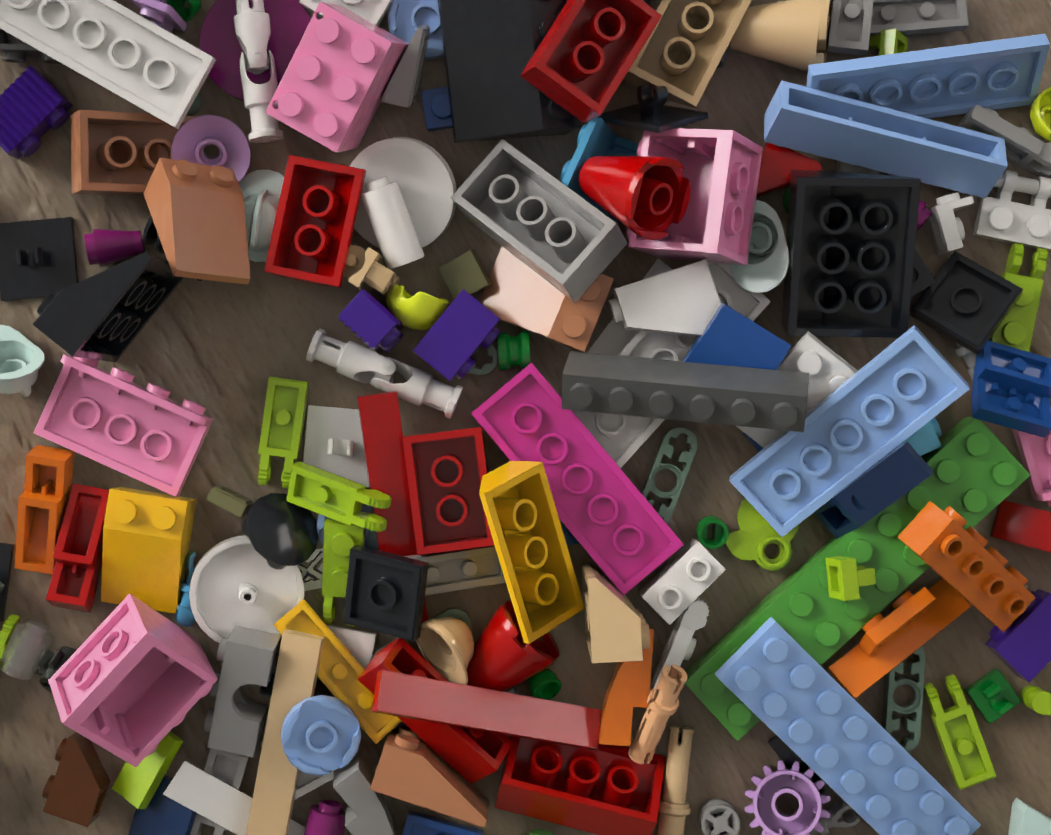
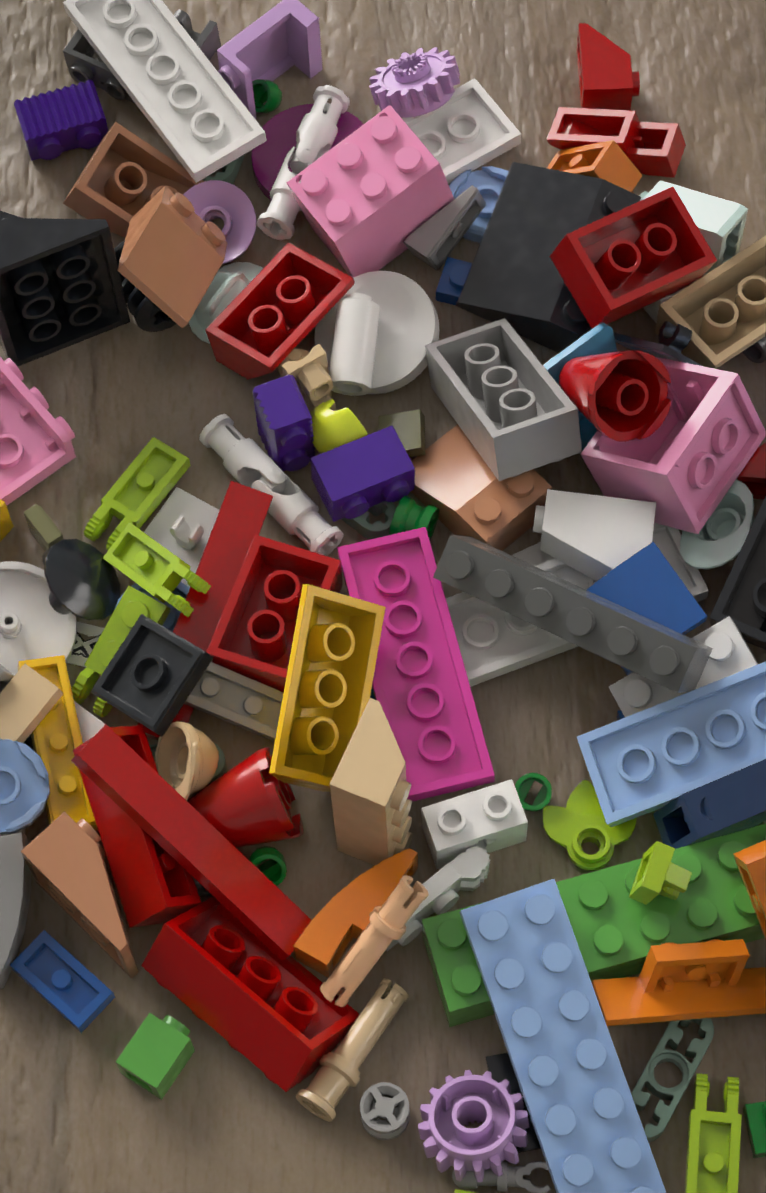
camera: 30 degrees right, 25 degrees down
sand green beam [641,427,698,525] -> none

